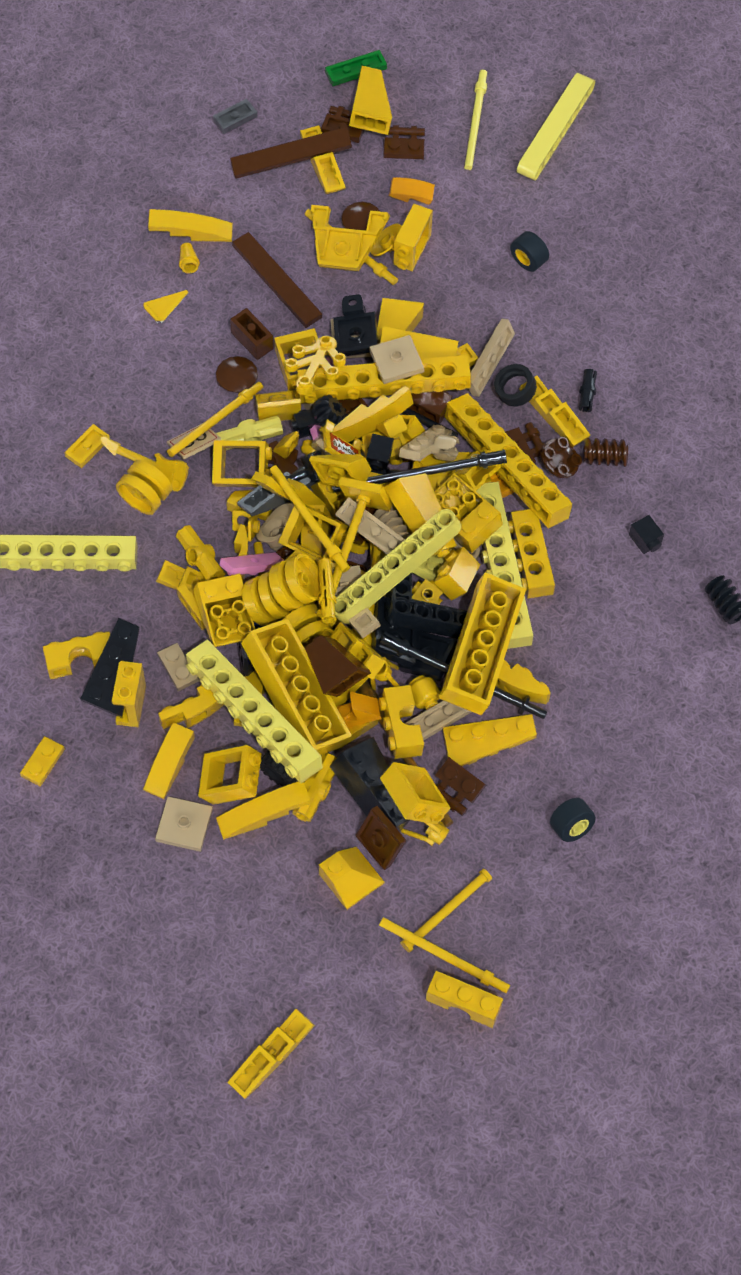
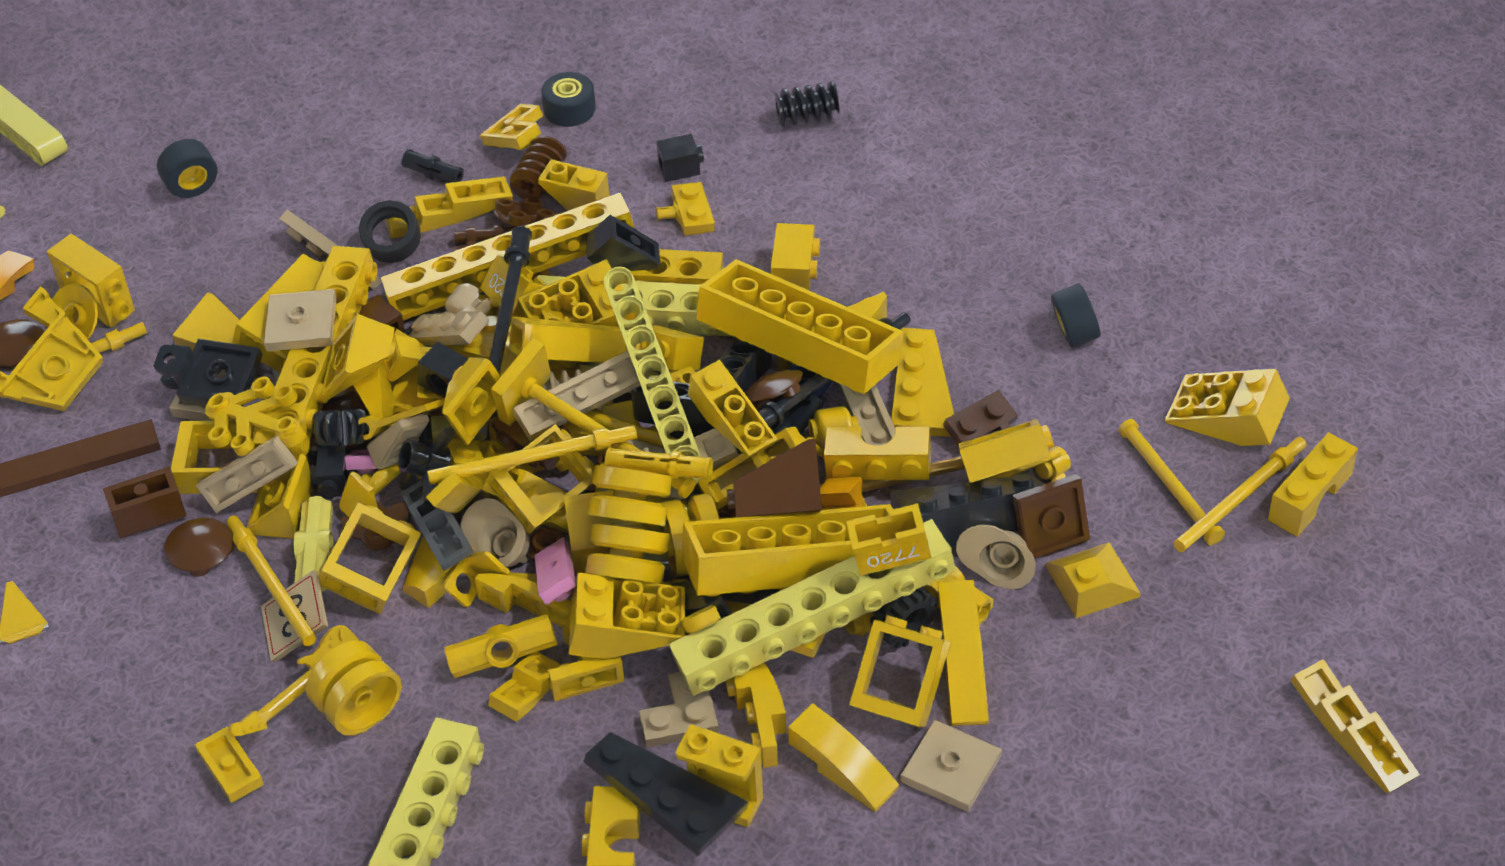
camera: 70 degrees left, 15 degrees down
none -> tan tile [196,435,298,513]
none -> yellow slope [320,314,396,401]
none -> yellow plate [479,104,543,150]
none -> yellow slope [538,159,610,211]
none -> black wheel [541,72,596,127]
none -> black slope [585,214,661,271]
none -> yellow plate [655,182,715,236]
none -> yellow tile [681,605,721,634]
none -> yellow slope [688,359,778,458]
none -> reddish brown dish [744,370,803,410]
none -> yellow brick [771,223,820,291]
none -> yellow brick [846,503,932,576]
none -> tan piece [956,525,1036,590]
none -> yellow slope [1165,369,1290,446]

